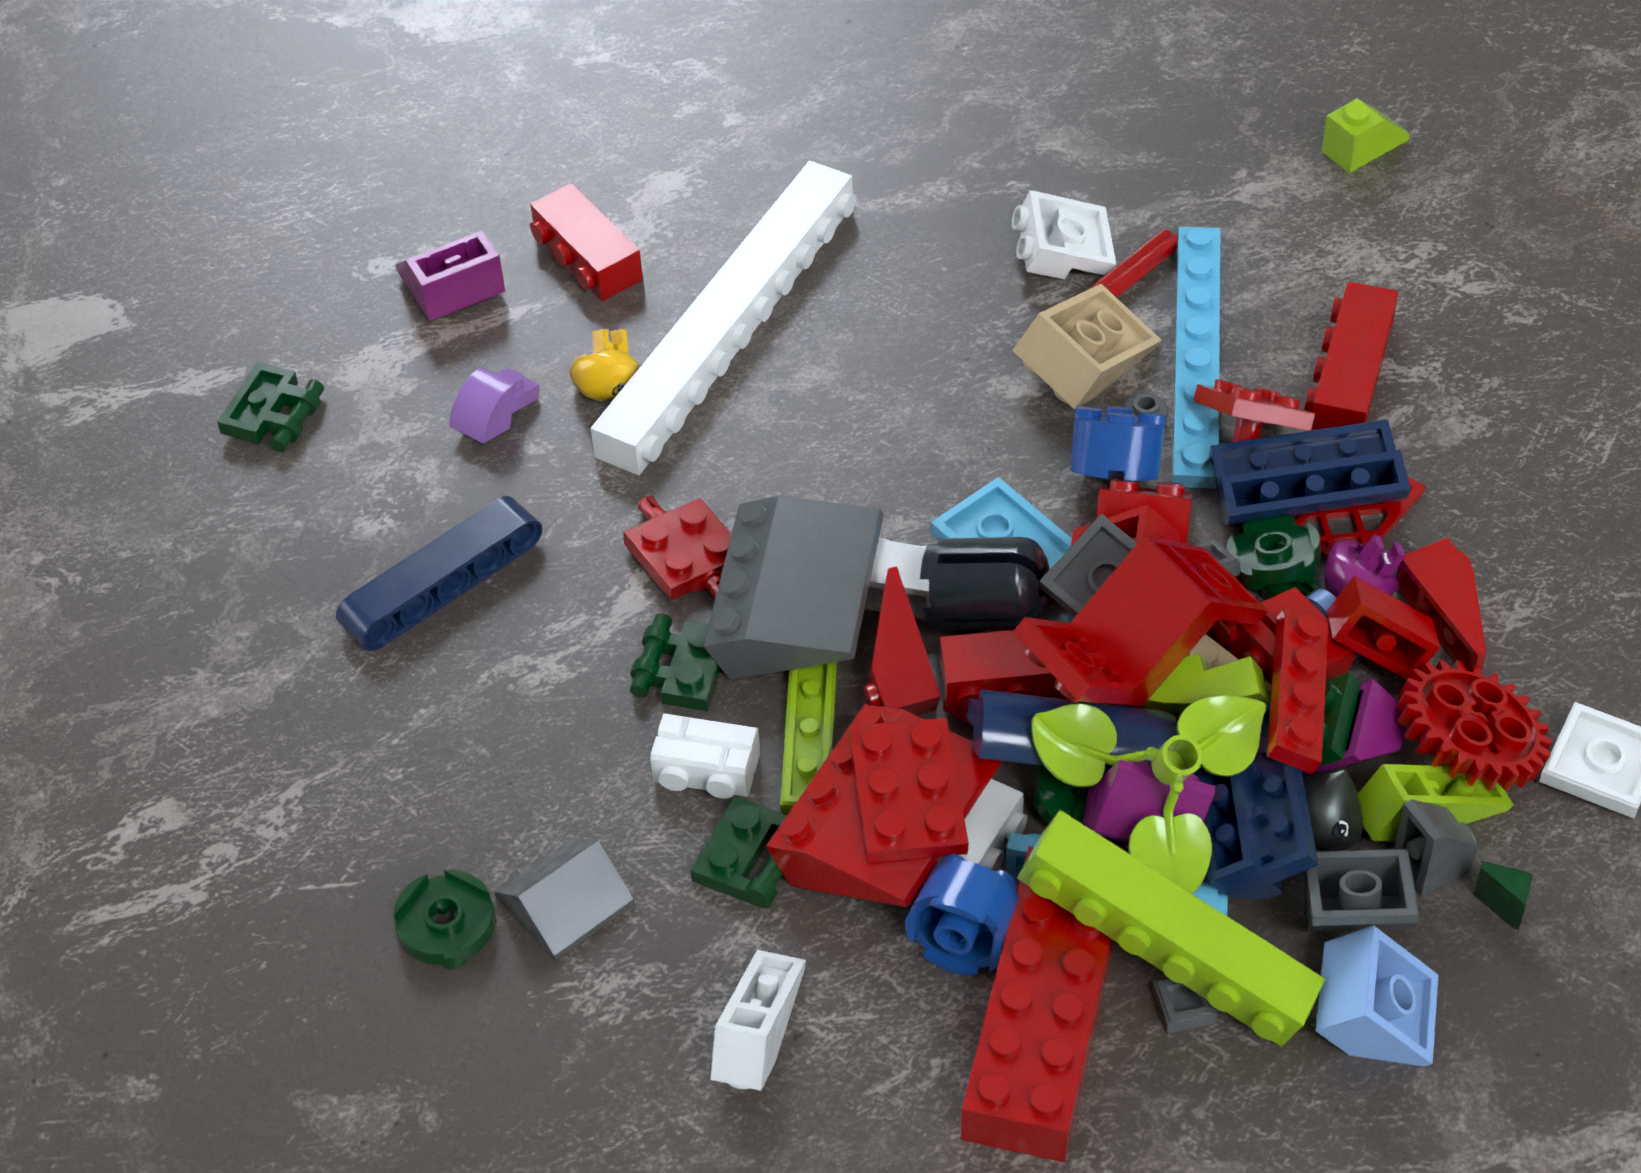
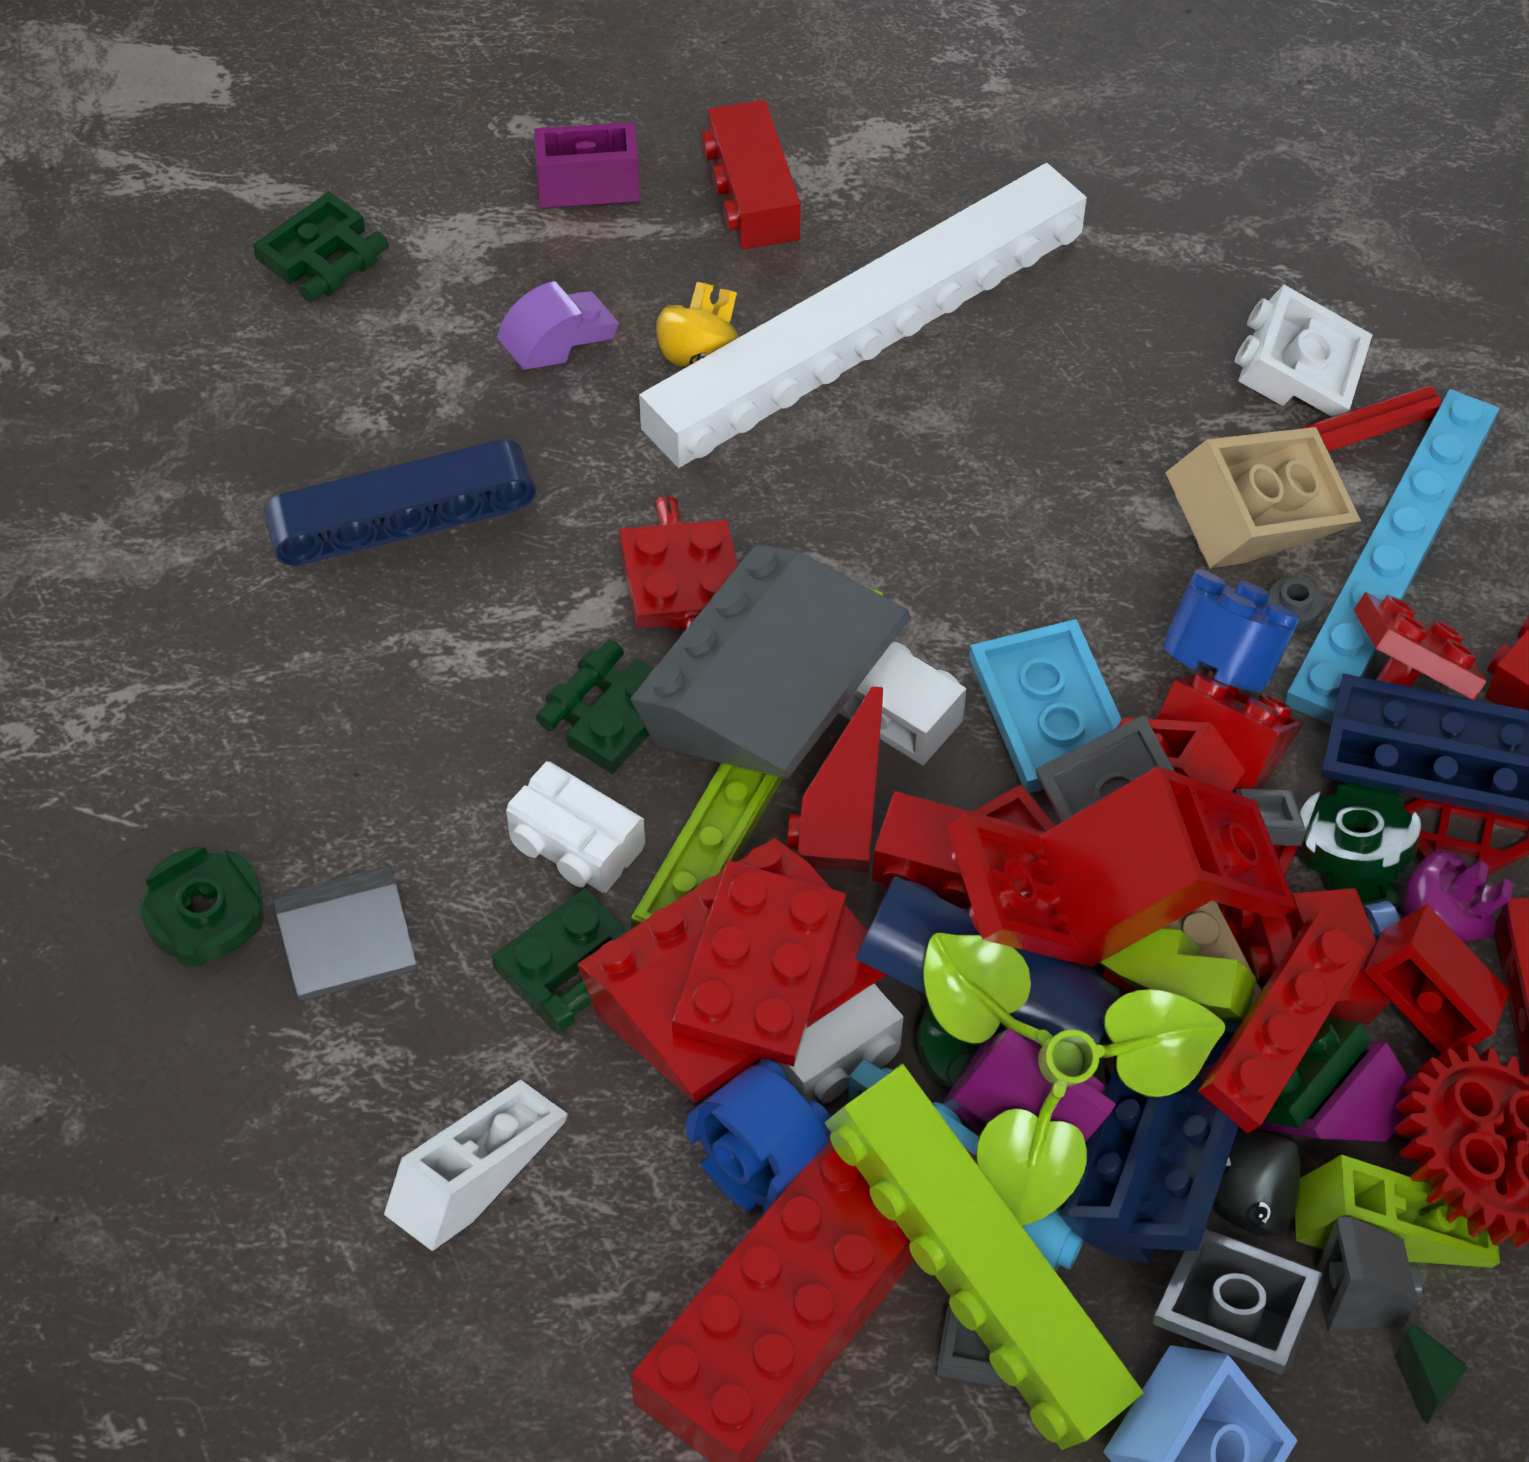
camera: 20 degrees right, 5 degrees up
black cylinder [920,537,1050,631] -> none

